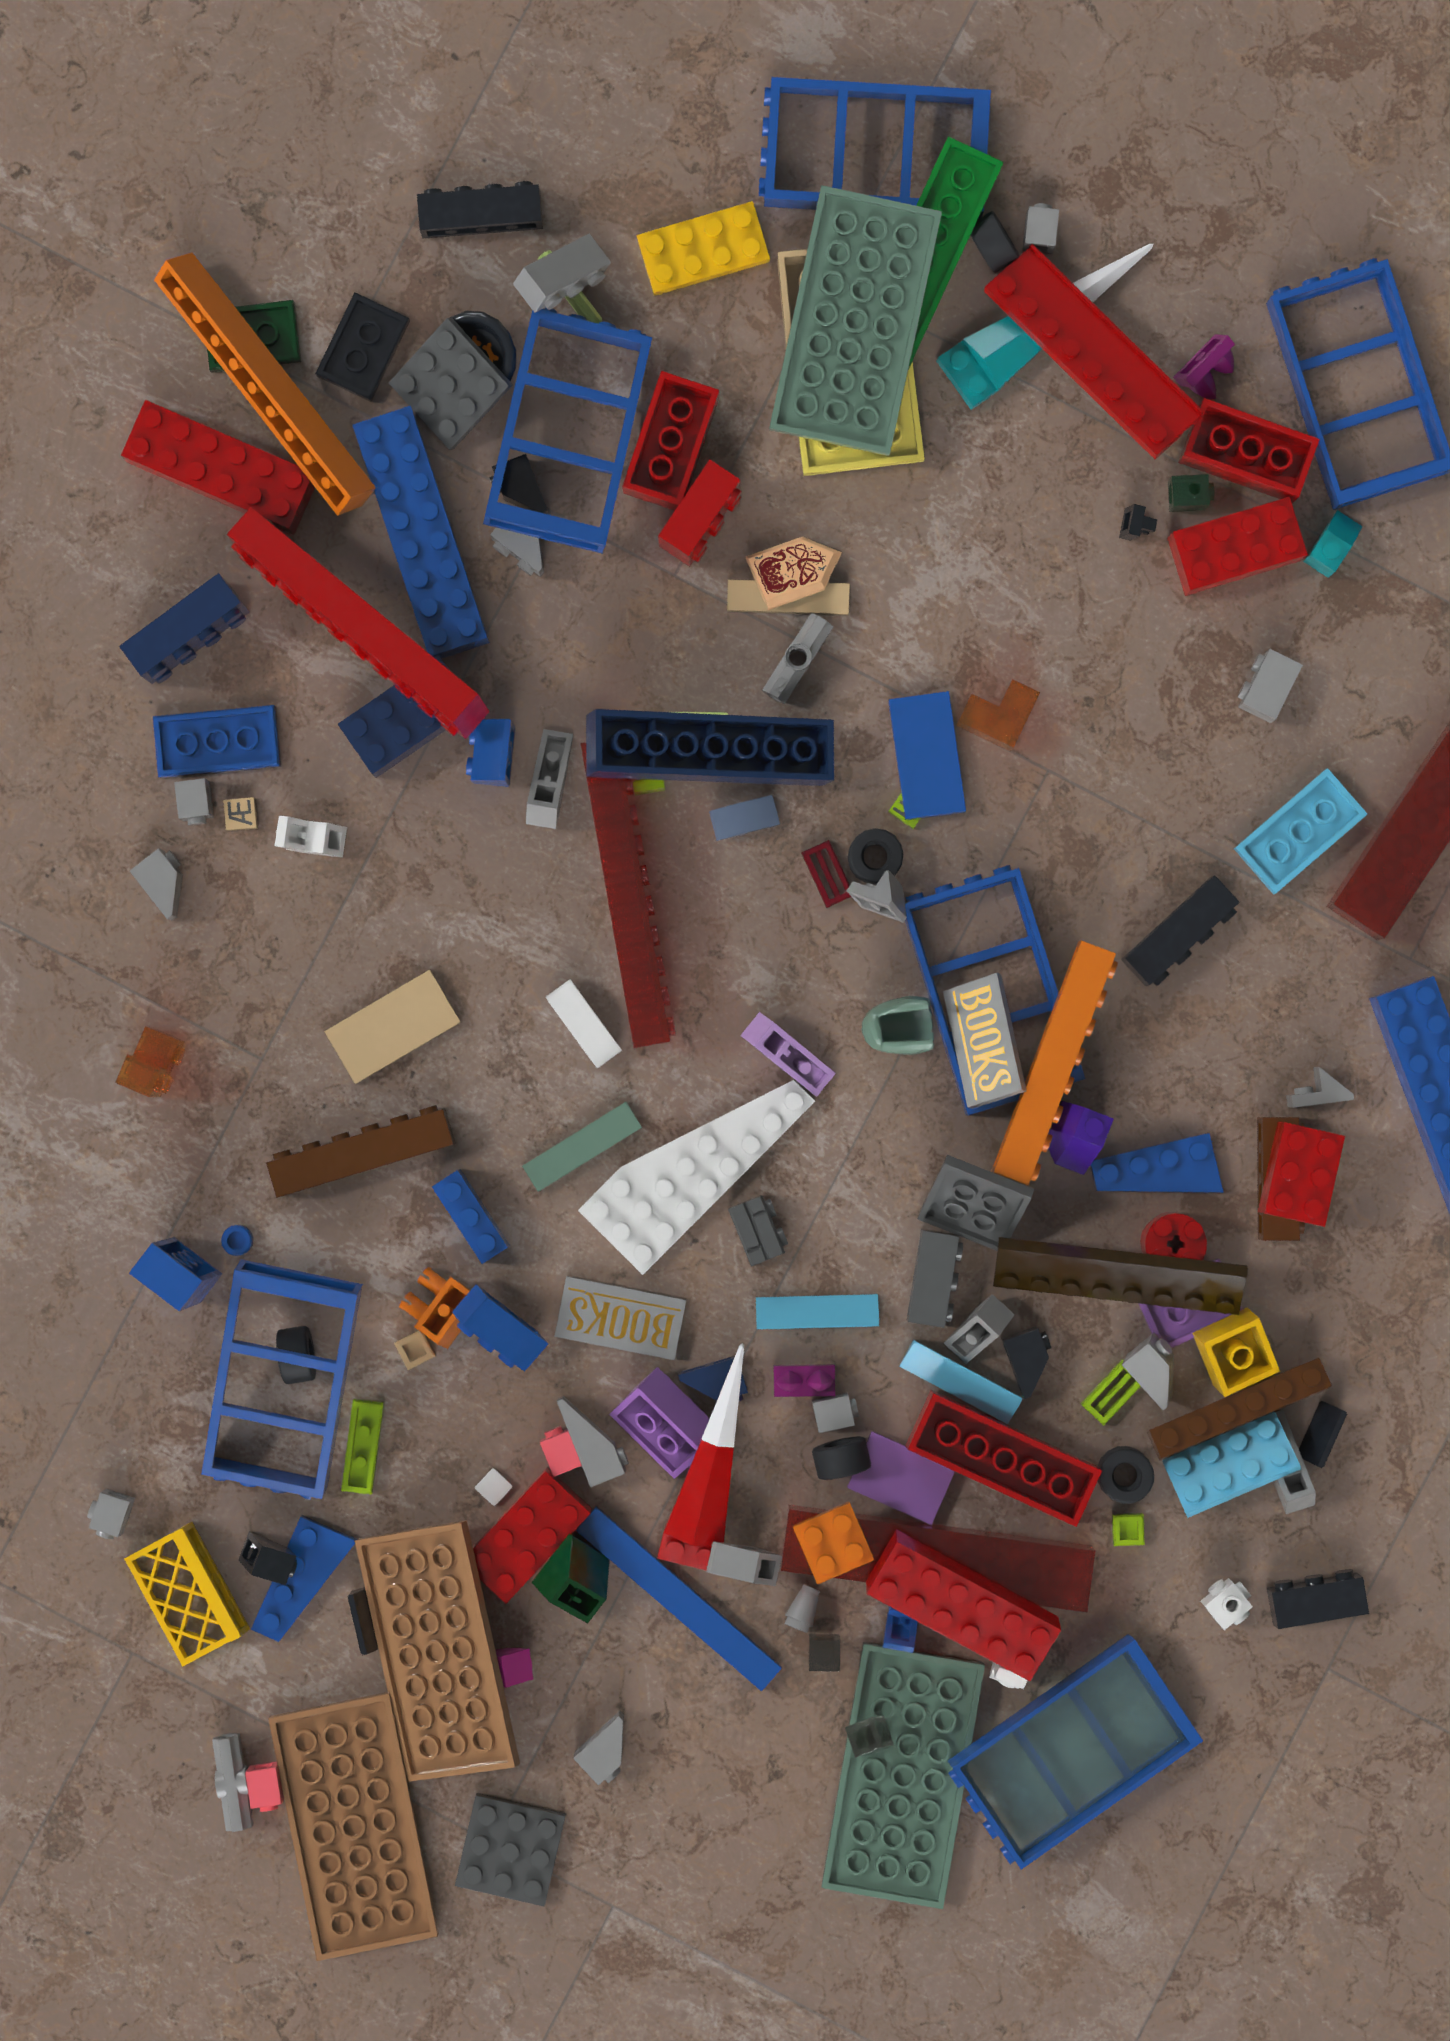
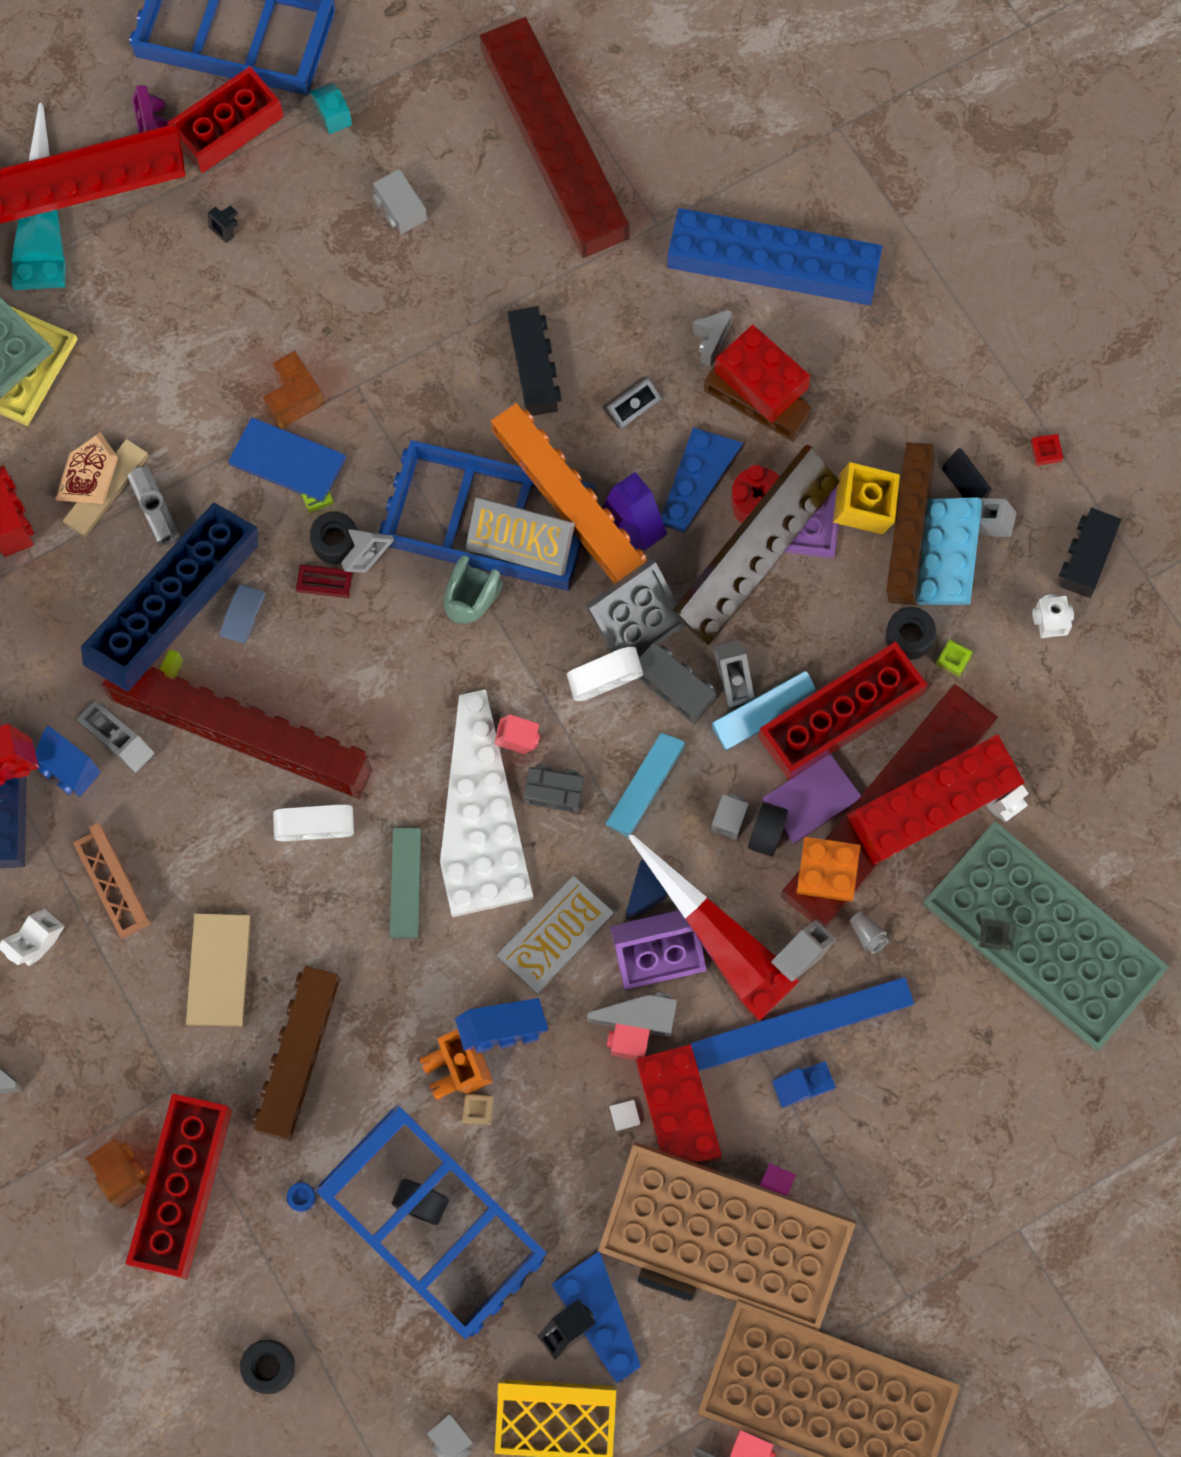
camera: 55 degrees left, 15 degrees down
blue brick [129,1237,222,1311] -> none
lime tile [341,1398,384,1495] -> none
blue brick [432,1169,510,1264] -> none
dark grey plate [455,1793,566,1907] -> none
dark green slope [531,1534,610,1624] -> none
light grey slope [573,1710,624,1786] -> none
lavender slope [740,1012,836,1097] -> none
magenta tile [773,1364,835,1397] -> none
clear smoke brick [808,1634,841,1672] -> none
blue slope [882,1606,918,1653] -> none
clear light blue window [948,1634,1203,1870] -> none
black slope [1001,1326,1051,1399] -> none
lime tile [1081,1359,1141,1426] -> none
light grey slope [1122,1333,1174,1410] -> none
clear green brick [1167,474,1215,512] -> none
red brick [1167,496,1308,596] -> none
medium azure plate [1234,768,1367,895] -> none
none -> nougat fence [73,822,152,939]
none -> red brick [125,1093,233,1280]
none -> black tyre [240,1339,295,1394]
none -> coral brick [494,714,540,754]
none -> white beam [567,647,643,701]
none -> black slope [602,377,662,429]
none -> blue slope [772,1061,836,1108]
none -> red plate [1030,434,1063,466]

